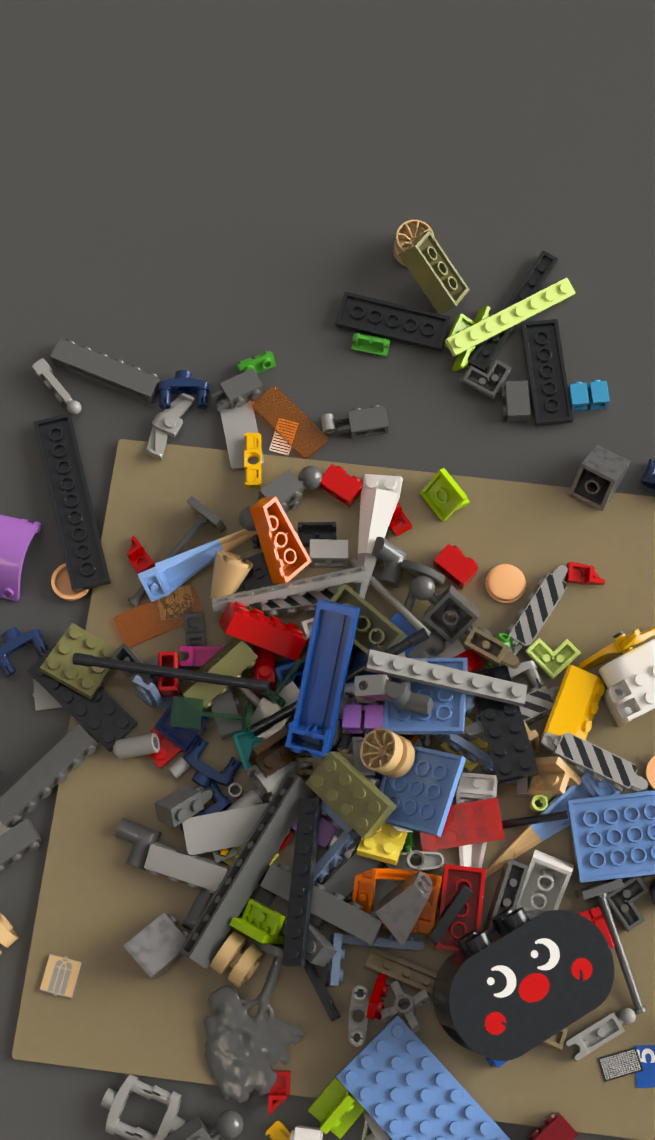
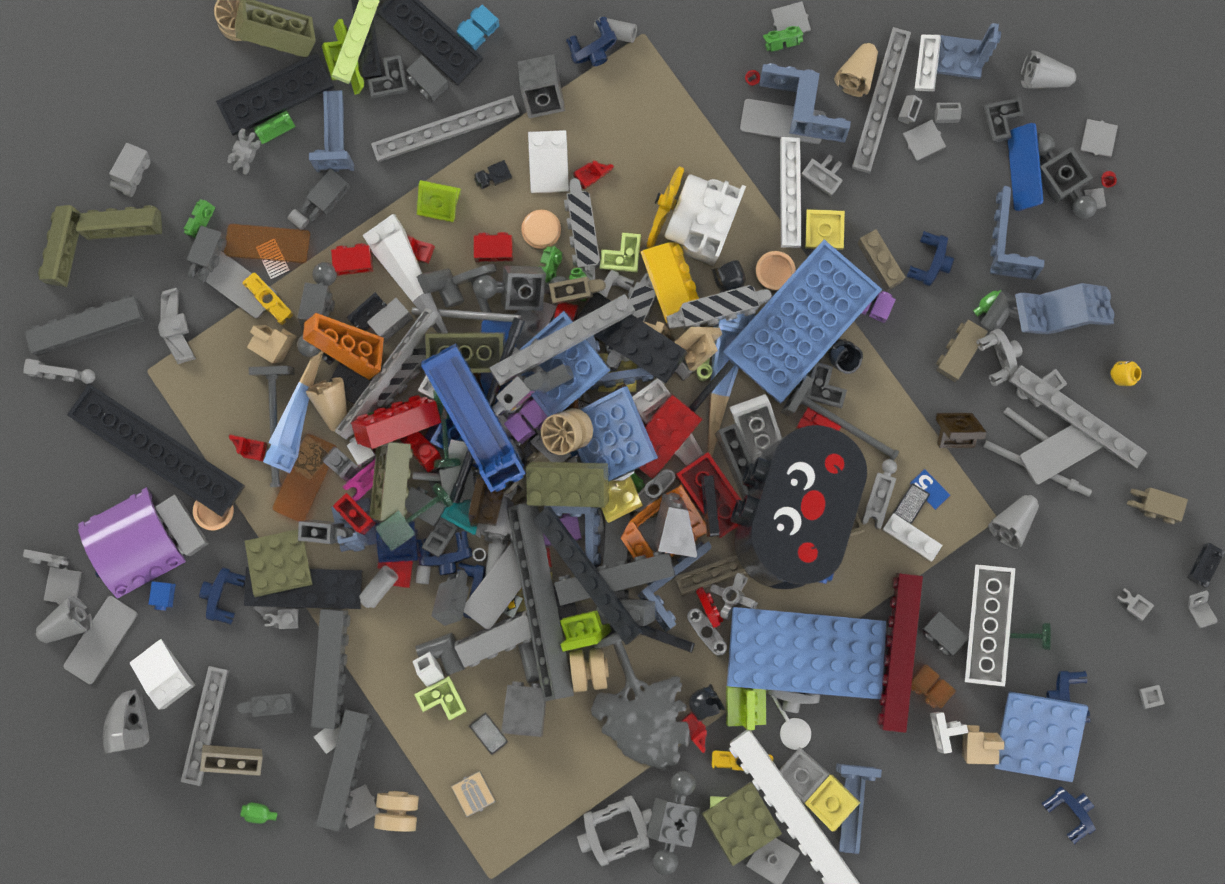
camera: 40 degrees left, 10 degrees up
black piece [73,653,270,693] -> none
dark blue connector [158,370,209,409] -> none
none -> olive slope [38,205,81,287]
none -> olive slope [76,205,162,240]
none -> light grey hinge [109,143,150,197]
none -> light grey brick [155,494,210,556]
none -> light grey pin [227,128,261,174]
none -> tan plate [247,325,297,363]
none -> light grey plate [265,609,299,629]
none -> sand blue bracket [309,90,354,172]
none -> white brick [347,437,376,467]
none -> light grey plate [371,95,520,162]
none -> white brick [413,652,444,687]
none -> yellowish green brick [414,676,467,720]
none -> dark grey slope [422,517,458,558]
none -> sticker [469,712,509,755]
none -> black plate [474,160,512,189]
none -> white slope [528,131,569,193]
none -> bright green hinge [539,246,563,282]
none -> black helmet [689,684,725,722]
none -> black helmet [711,260,746,293]
none -> white plate [882,513,943,562]

